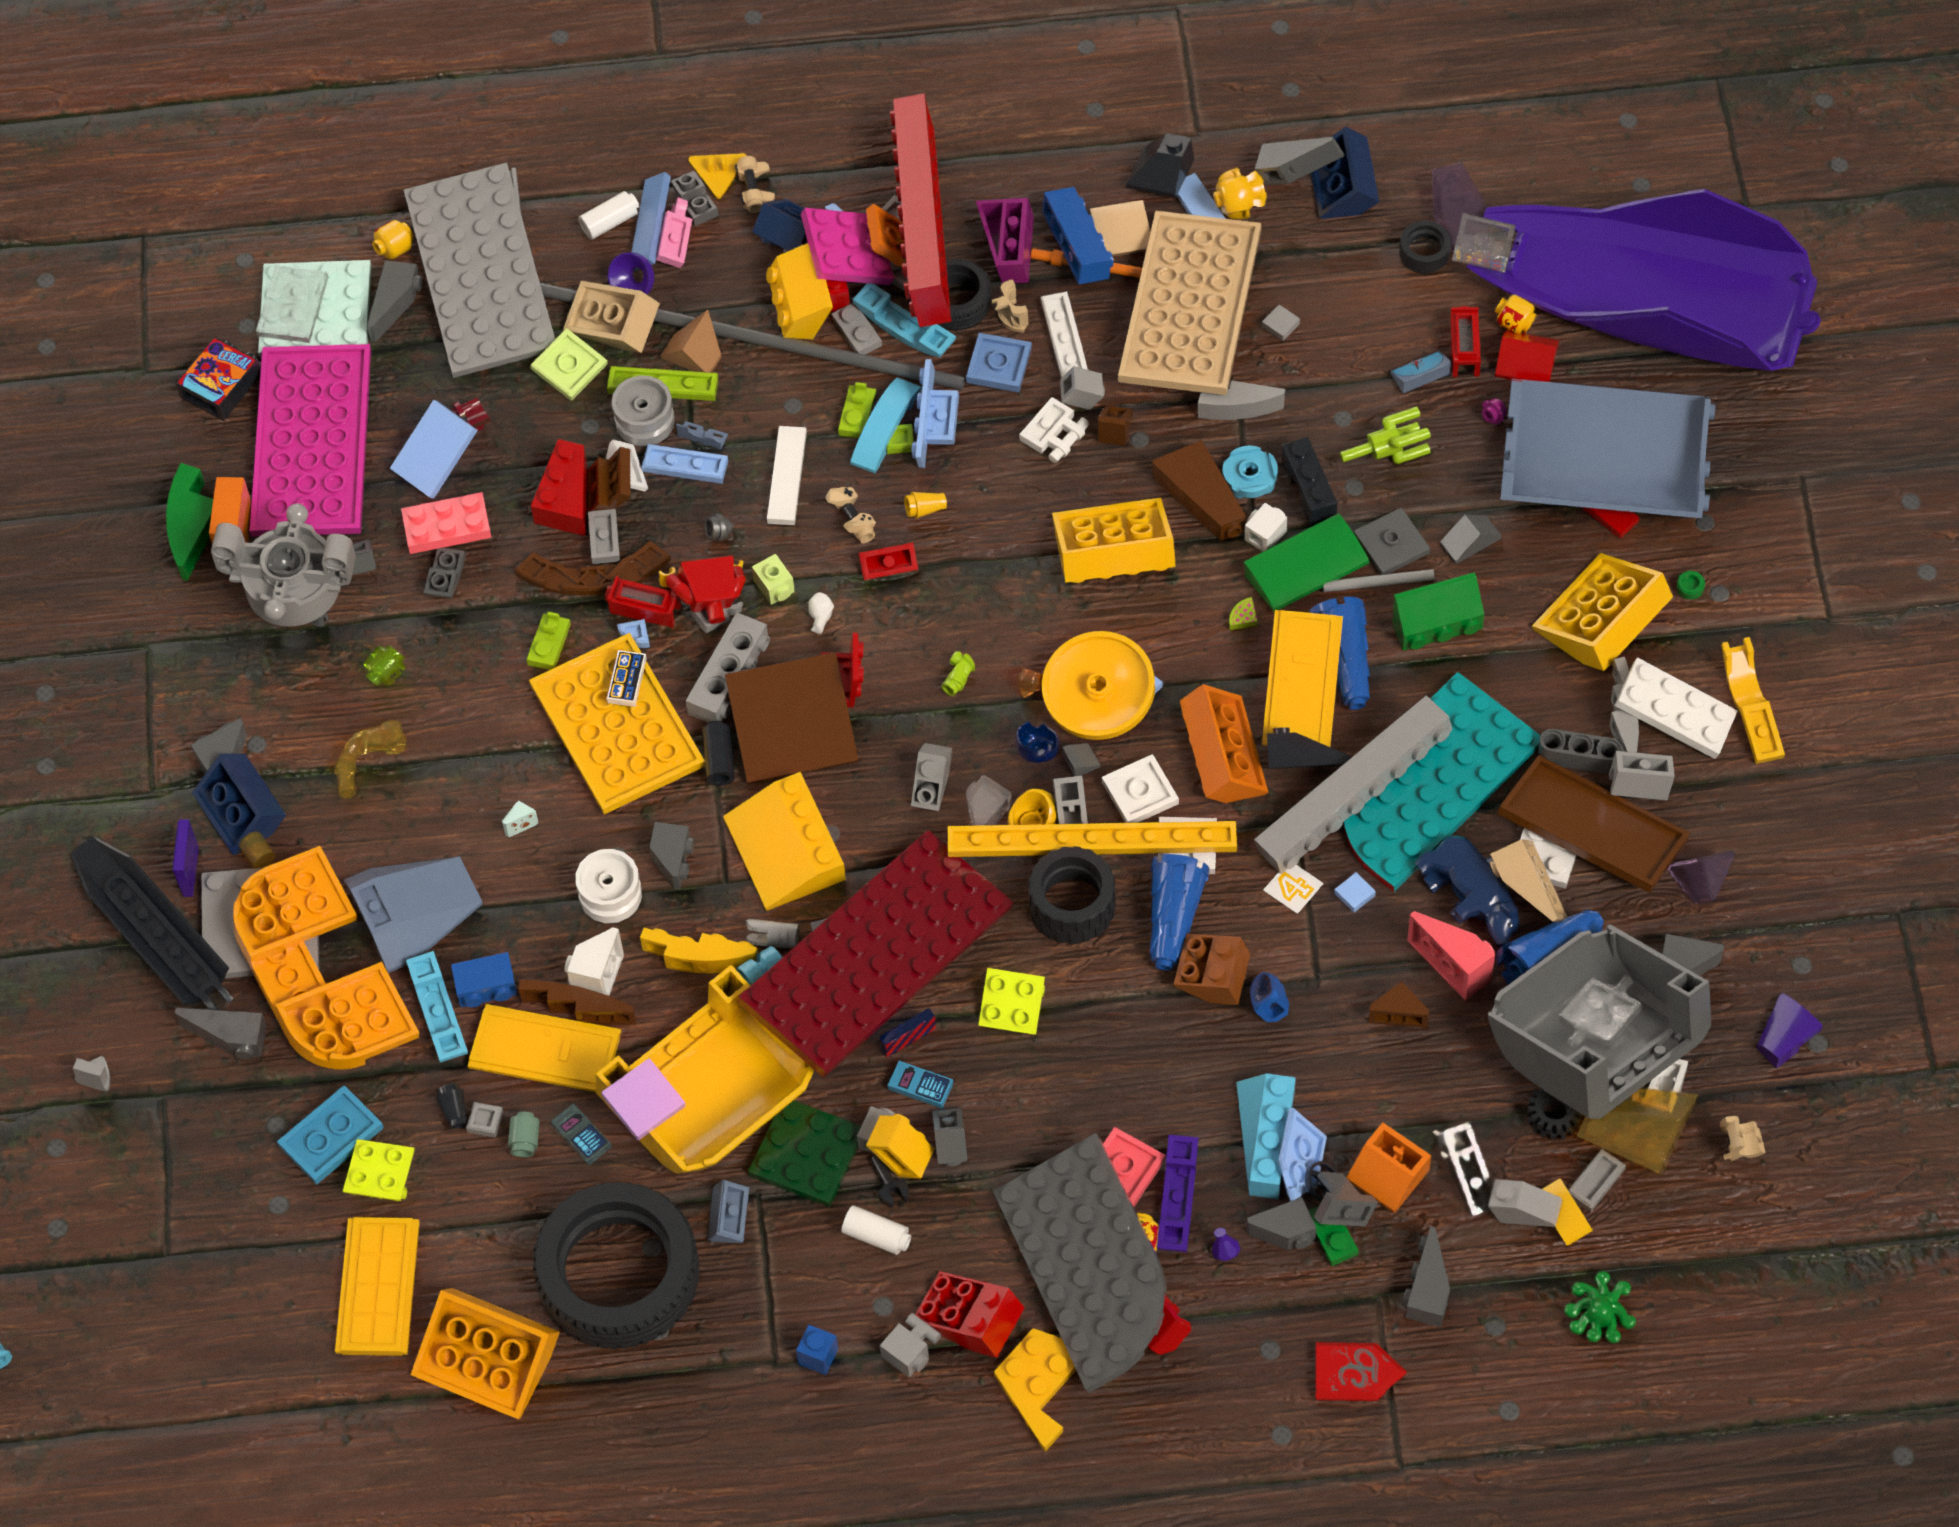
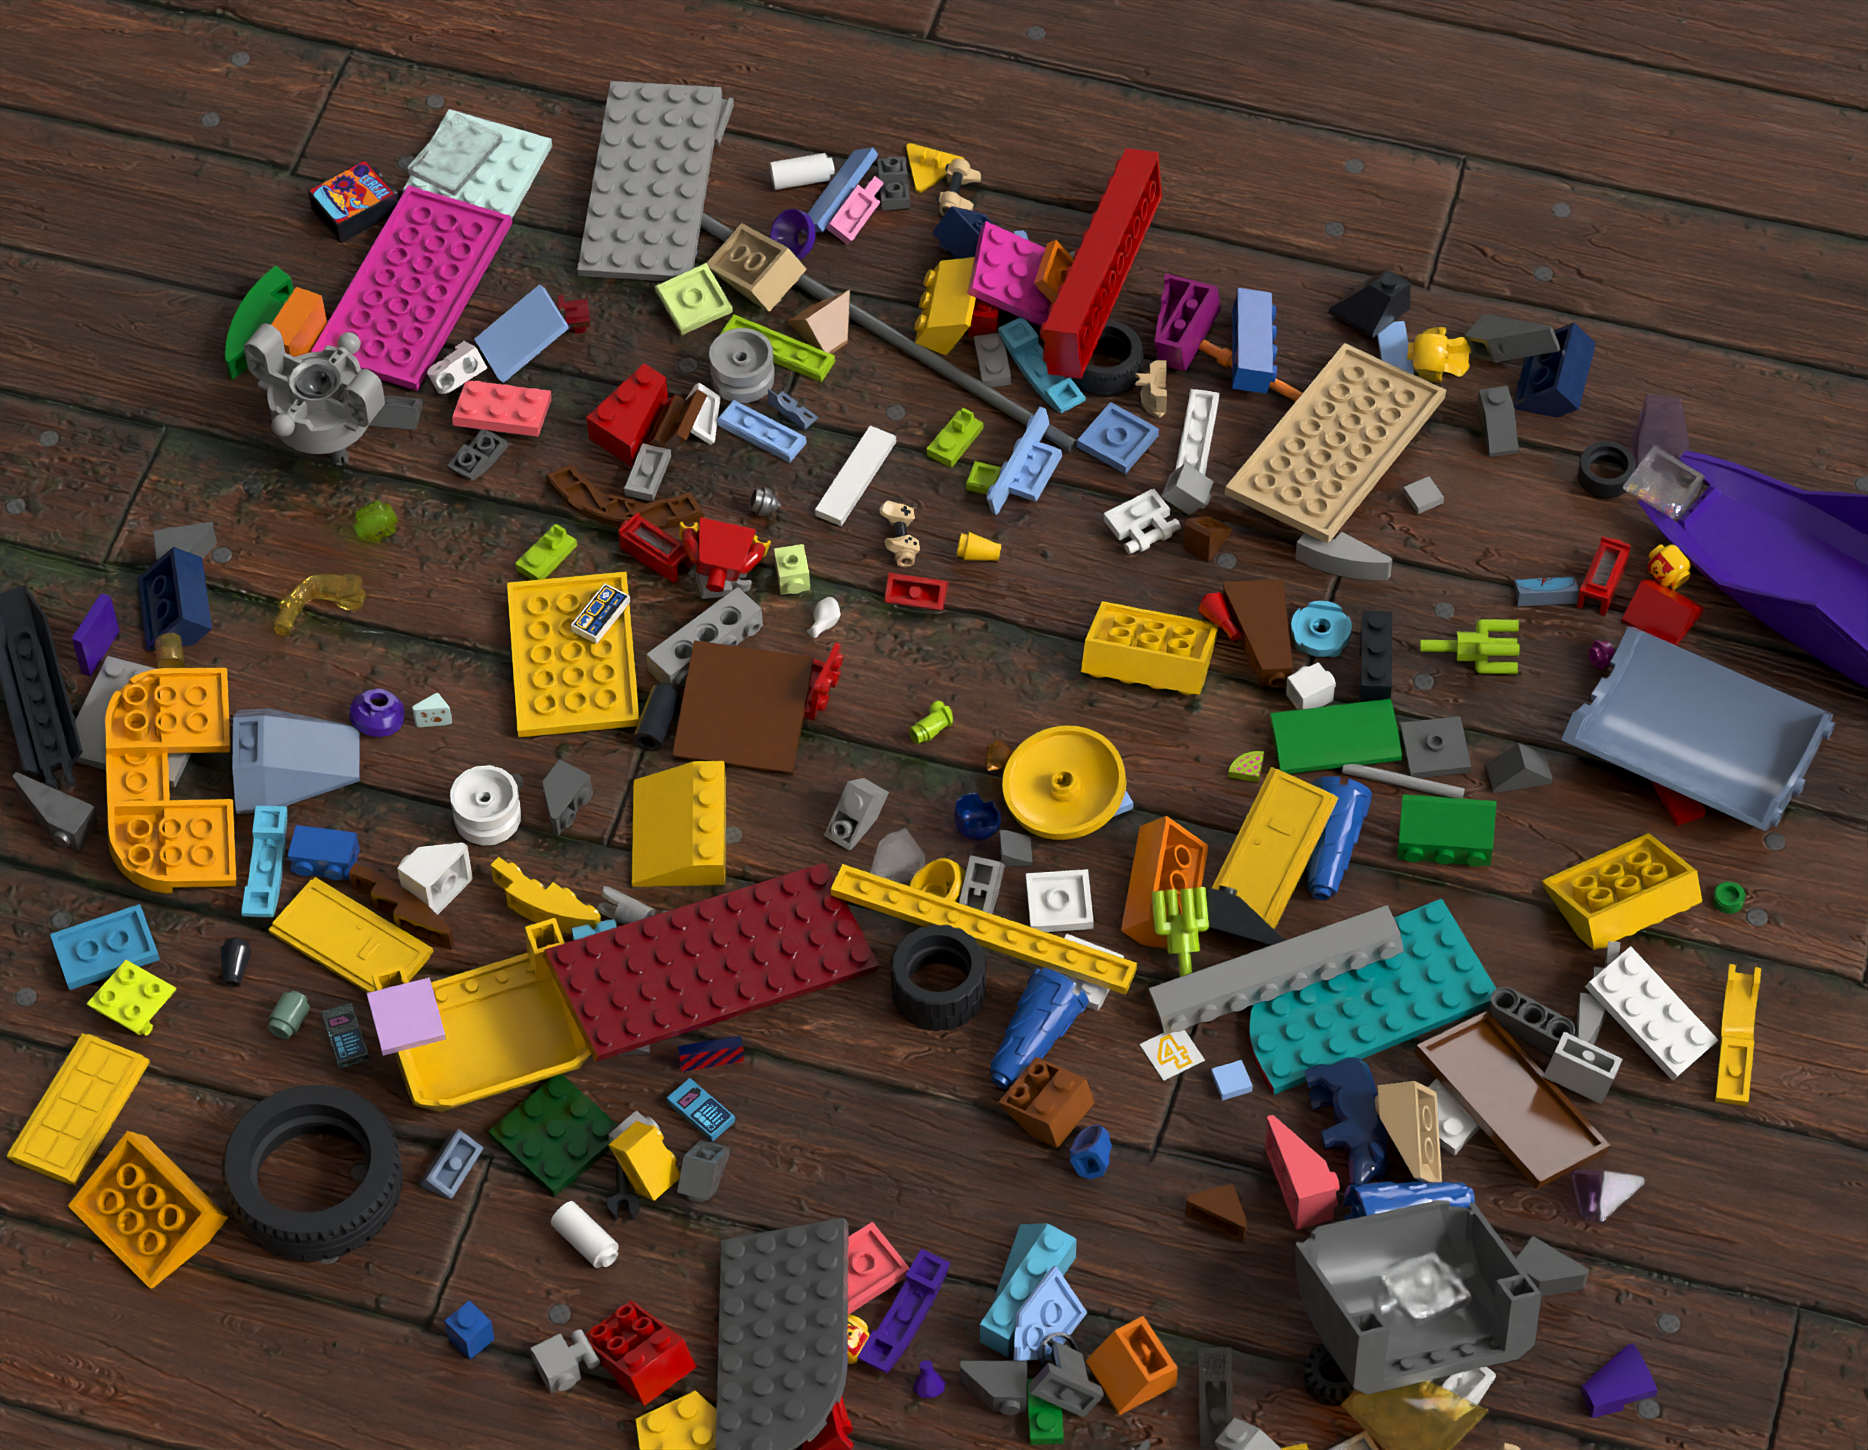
camera: 20 degrees right, 5 degrees down
dark grey slope [367,260,423,342] -> none
yellow head [372,220,414,259] -> none
light grey tile [466,1102,503,1138] -> none
light blue tile [617,619,650,648] -> none
medium azure slope [850,378,922,473] -> none
neon yellow hinge [978,968,1045,1035] -> none
tan slope [1090,200,1150,257] -> none
none -> dark purple piece [349,688,405,737]
none -> white leg [427,341,487,394]
none -> lime plant [1151,887,1209,977]
none -> red cone [1198,592,1242,641]
none -> dark grey slope [1476,386,1518,457]

